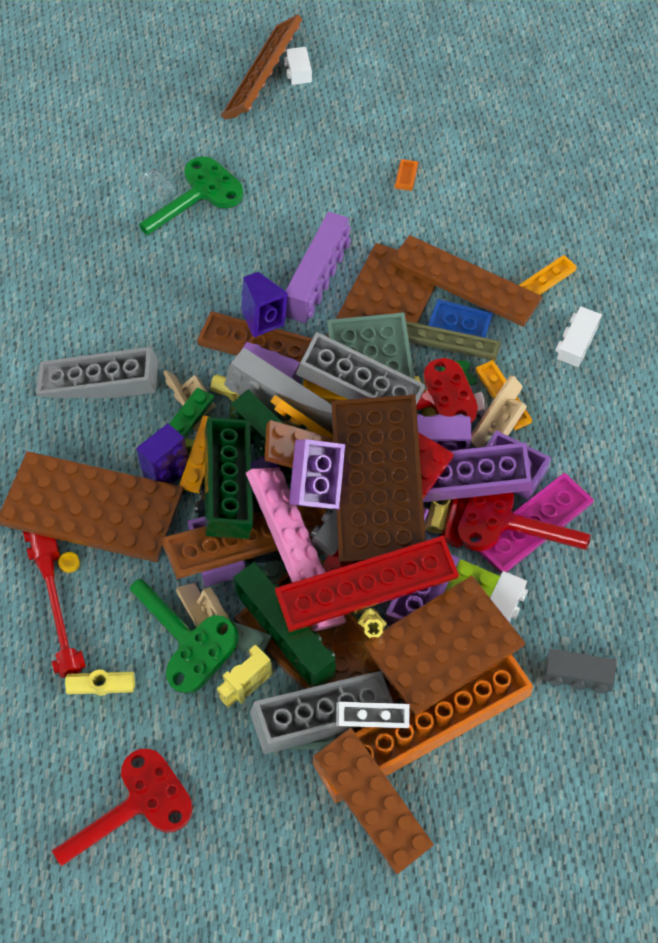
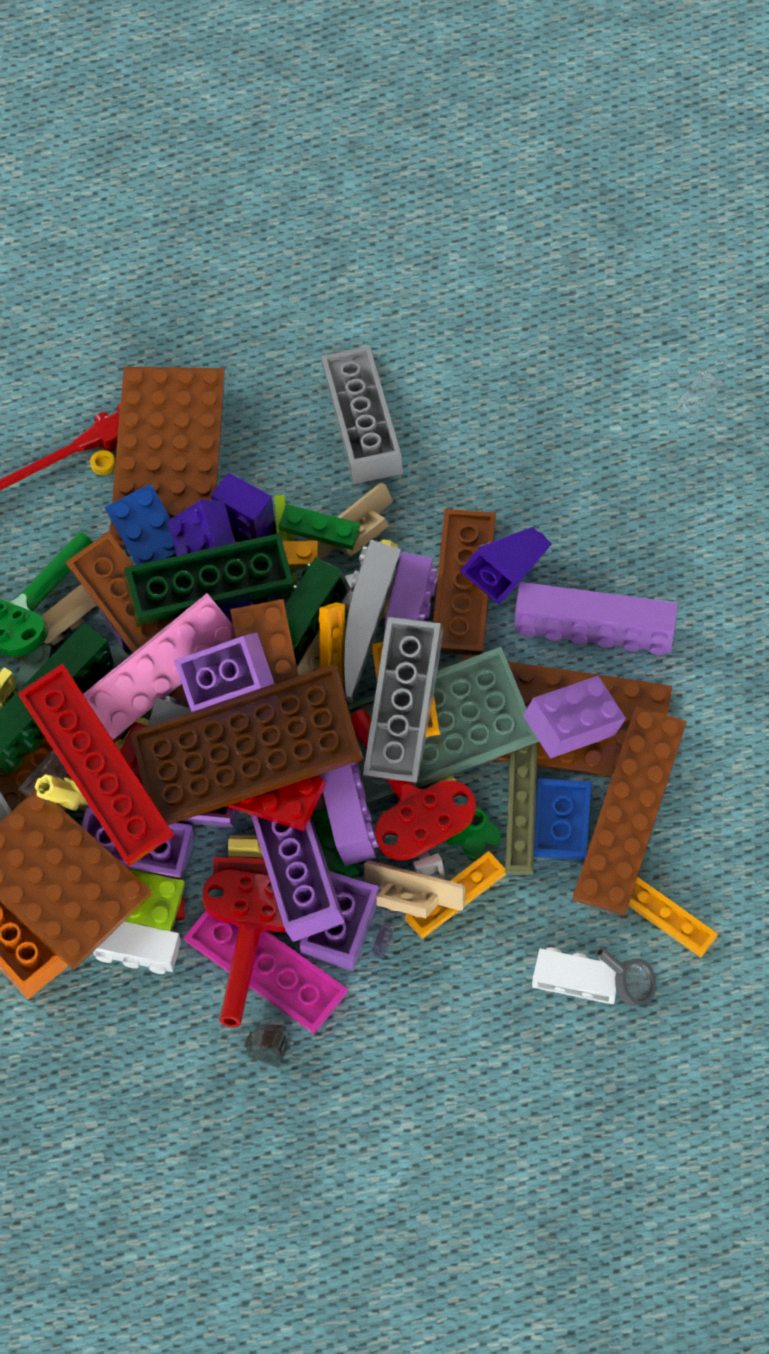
camera: 80 degrees right, 5 degrees up
green piece [139,156,243,235] -> none
dark grey brick [544,649,616,694] -> none
none -> clear tile [18,750,68,797]
none -> blue plate [105,484,177,565]
none -> dark purple brick [167,499,235,556]
none -> clear smoke slope [245,1024,290,1068]
none -> tile [373,924,393,960]
none -> medium lavender brick [523,676,625,759]
none -> dark grey piece [596,947,656,1006]

